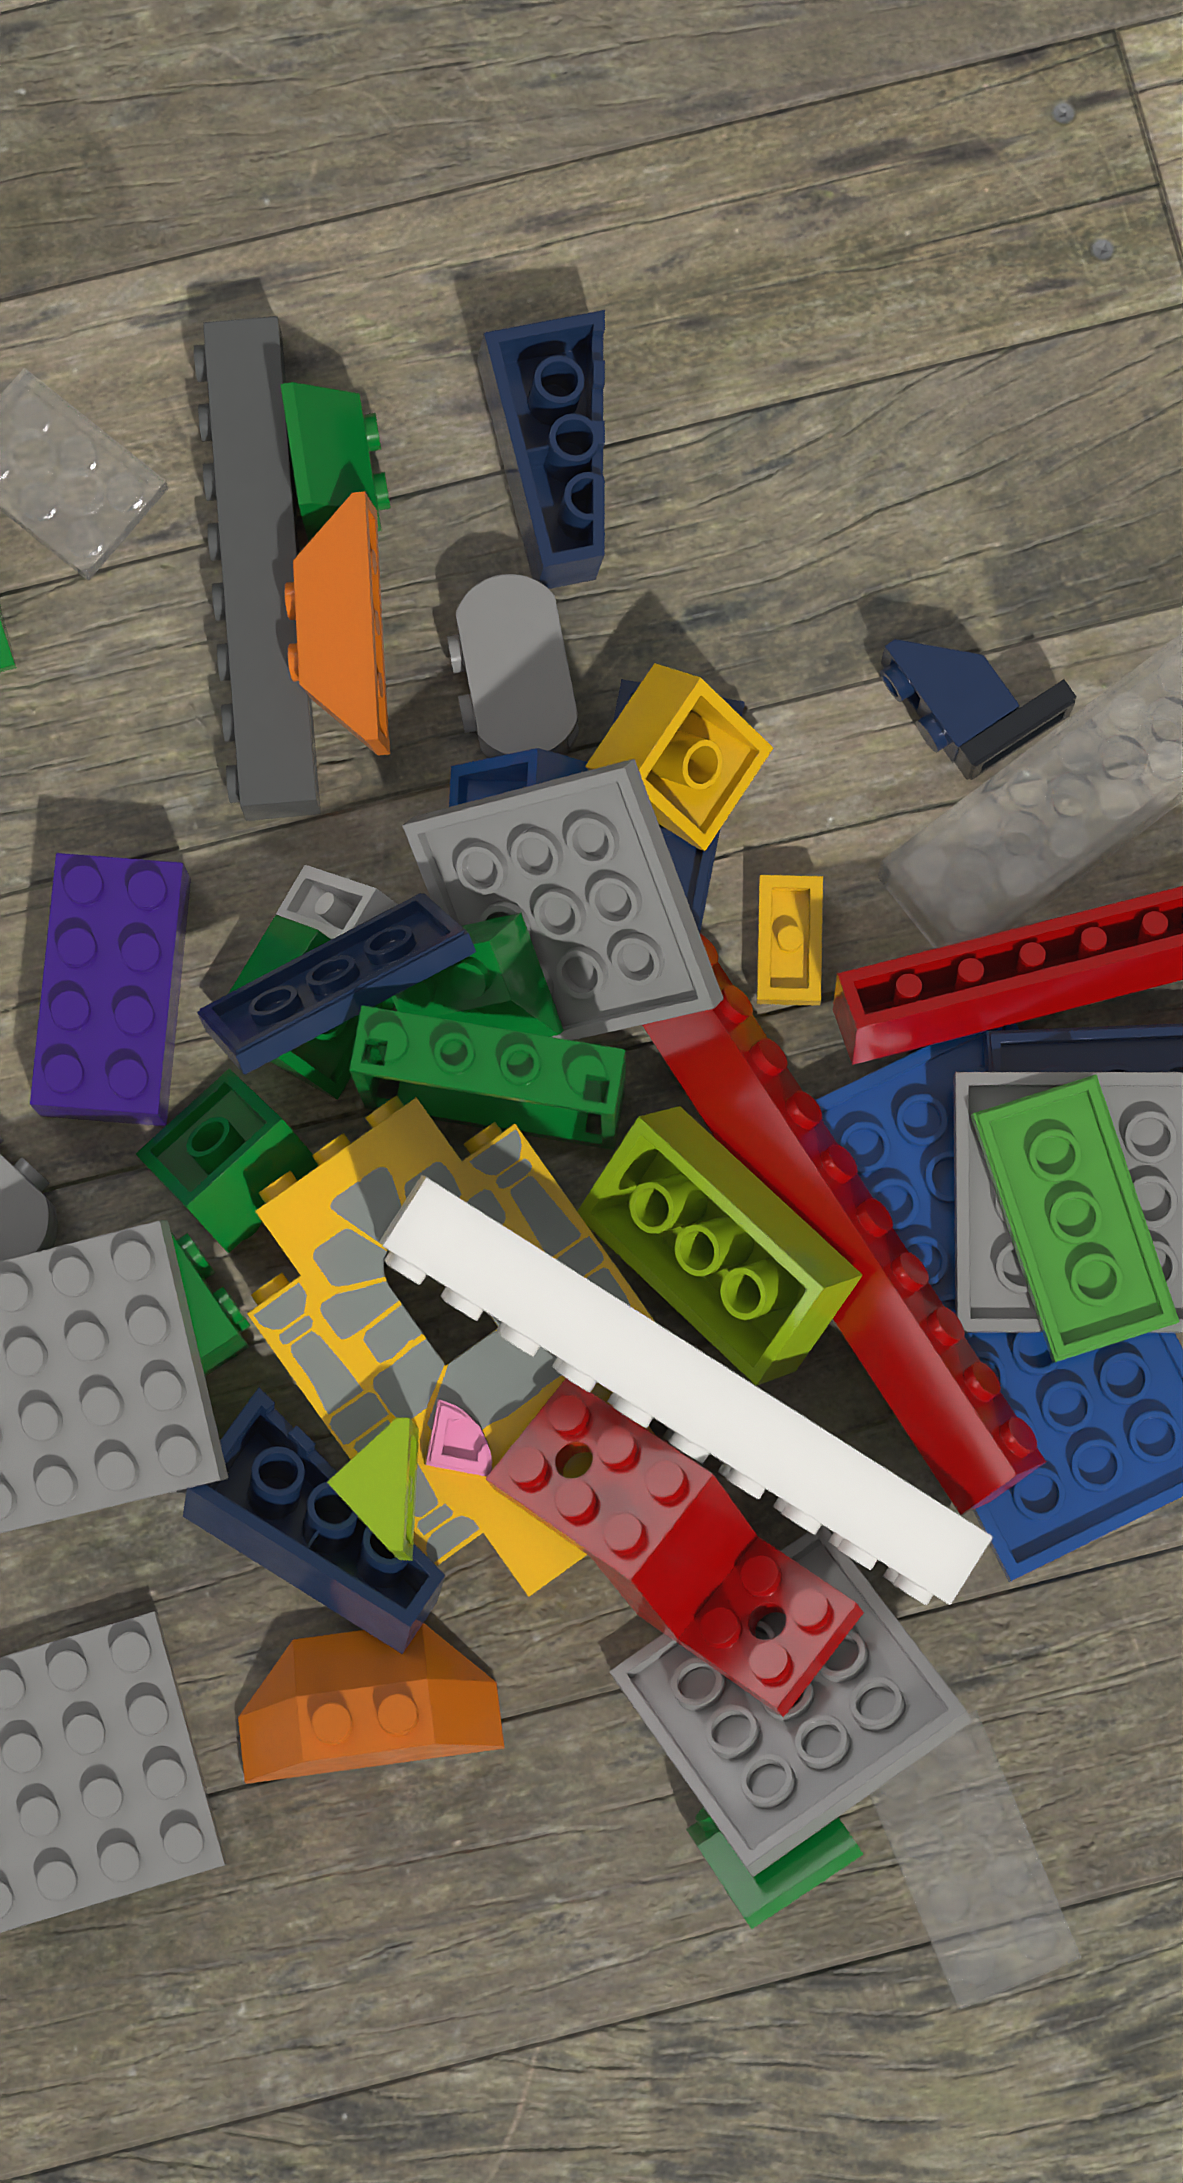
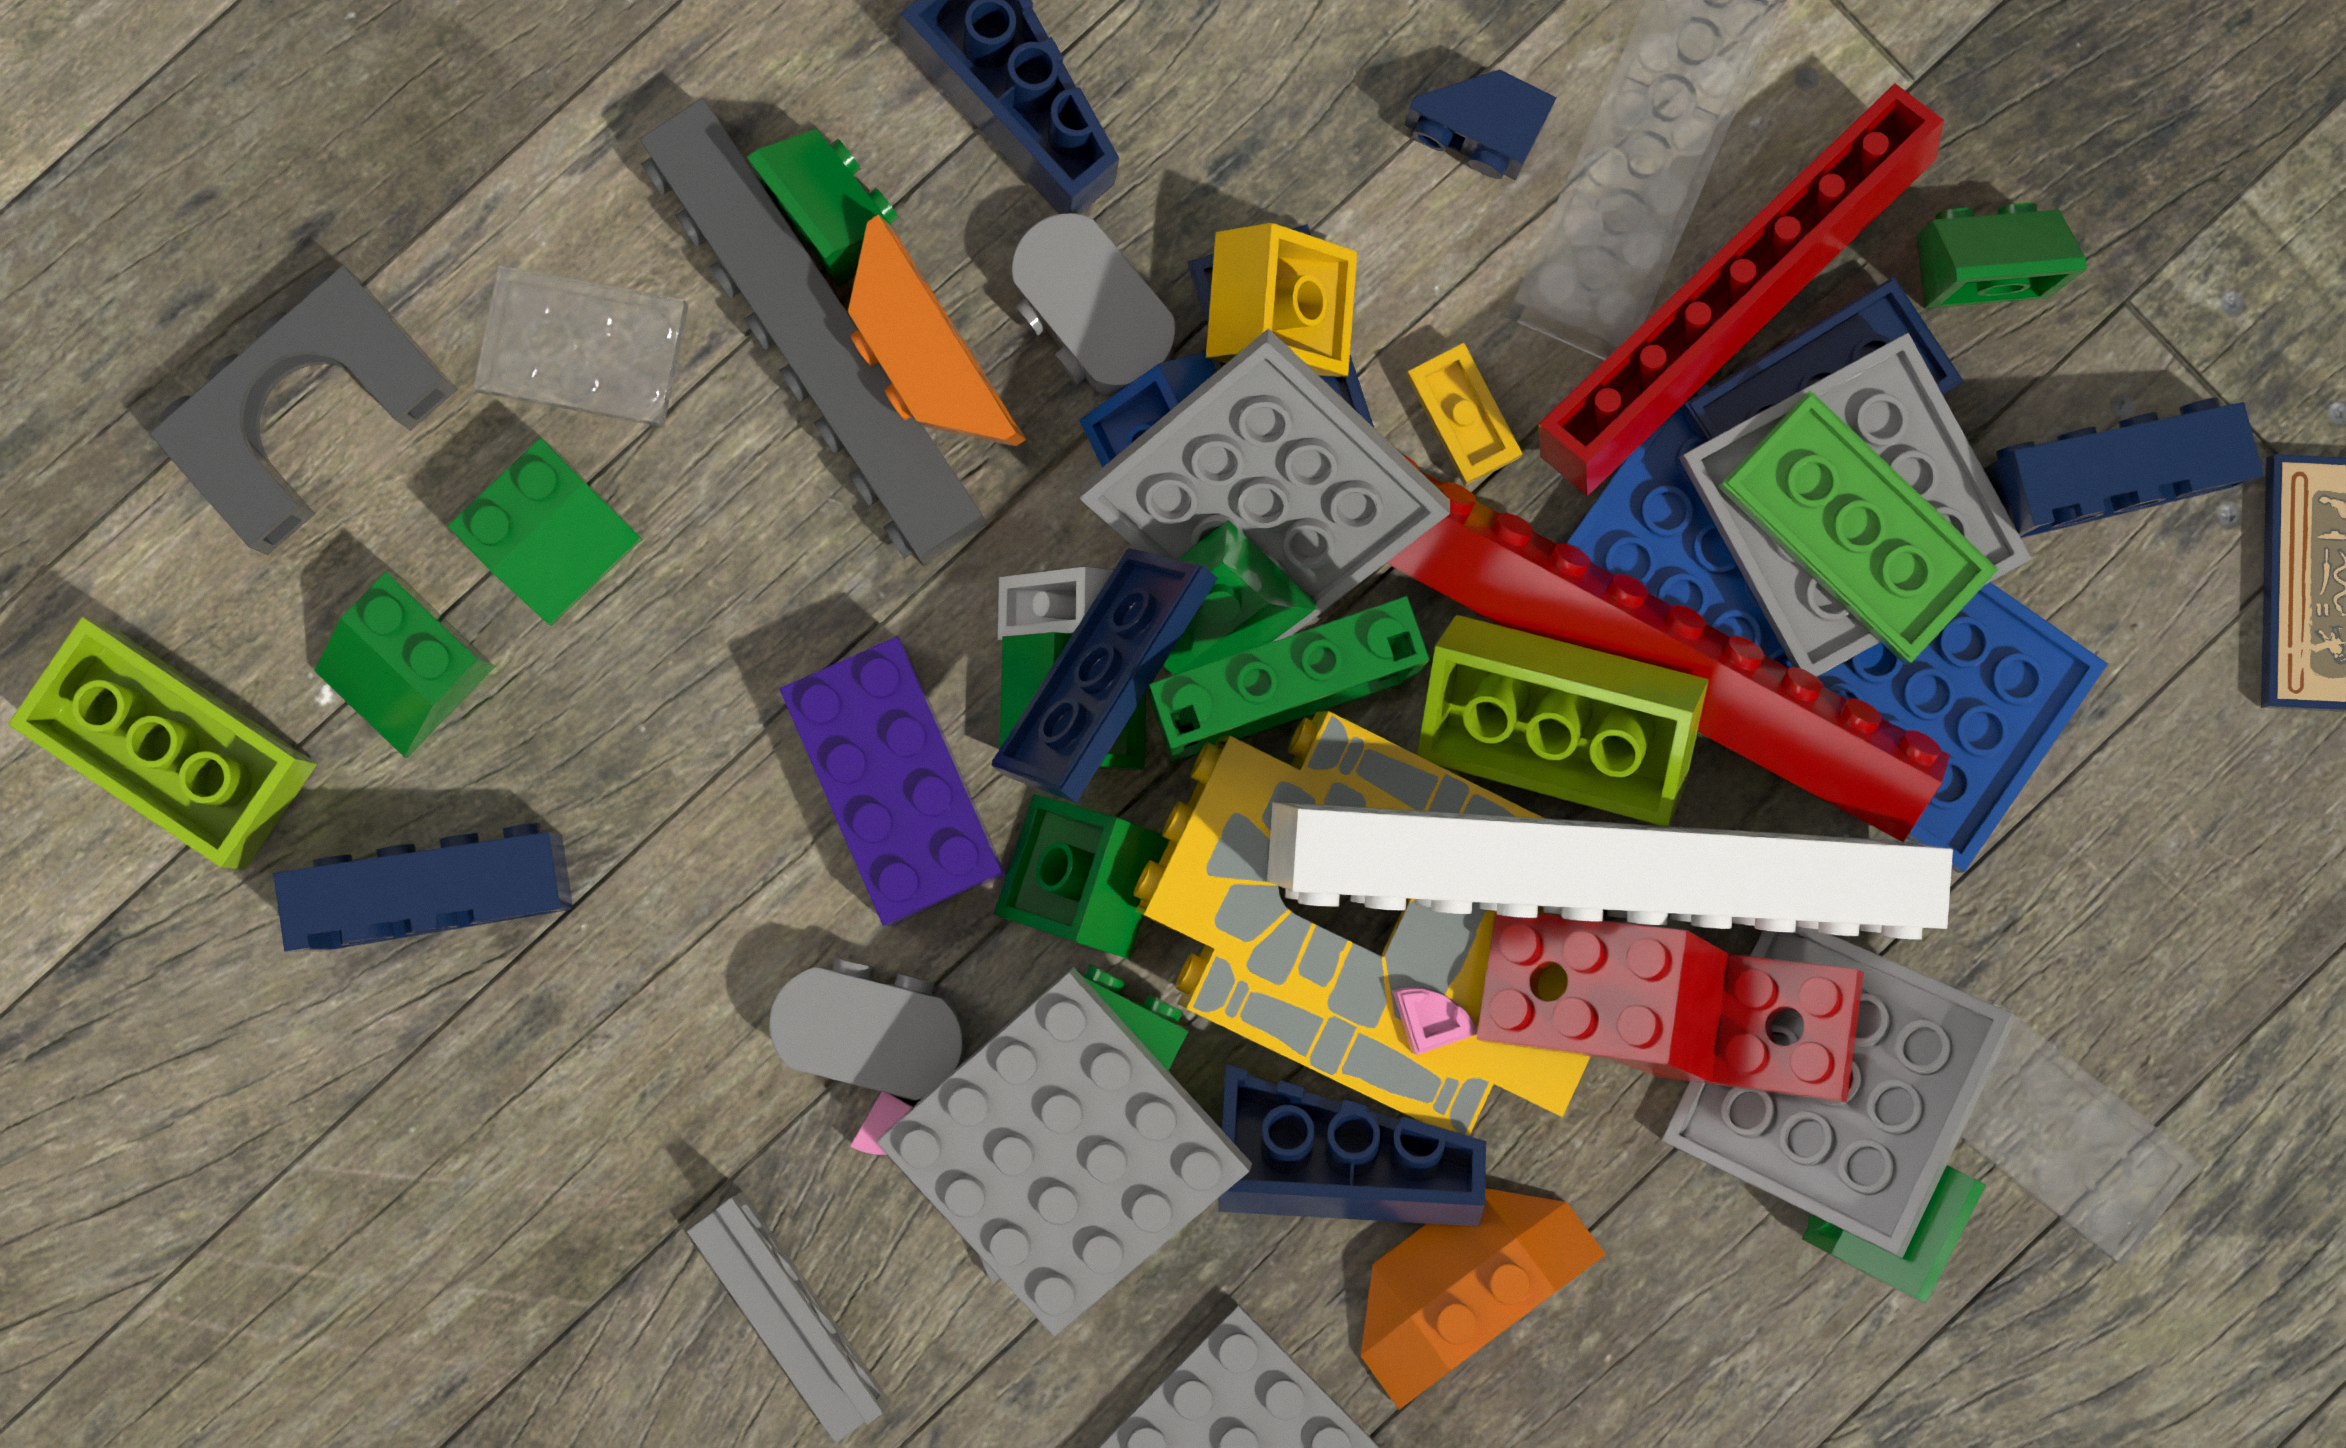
camera: 30 degrees left, 5 degrees up
lime slope [327,1418,419,1560] -> none
black tile [954,679,1077,780] -> none

